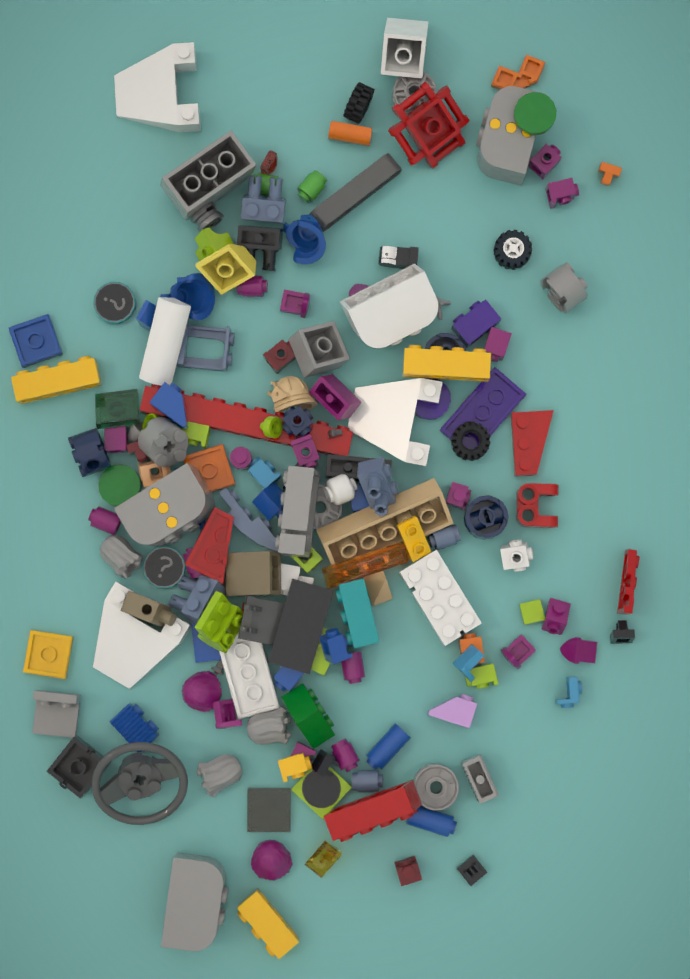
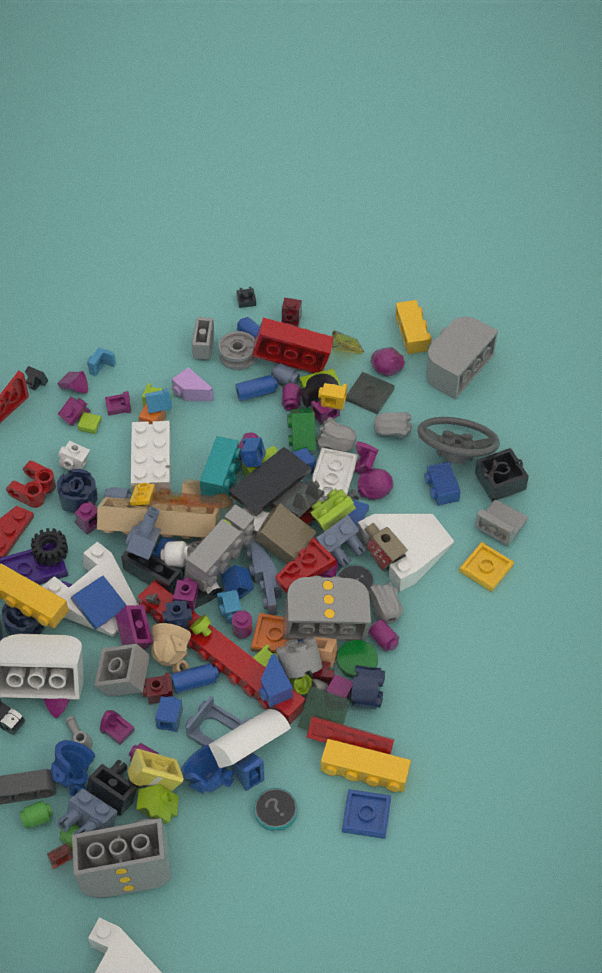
camera: 150 degrees left, 30 degrees down
none -> light grey bar [65,716,92,749]
none -> blue tile [70,575,127,630]
none -> blue brick [155,696,183,732]
none -> blue brick [171,663,219,694]
none -> red tile [306,716,395,754]

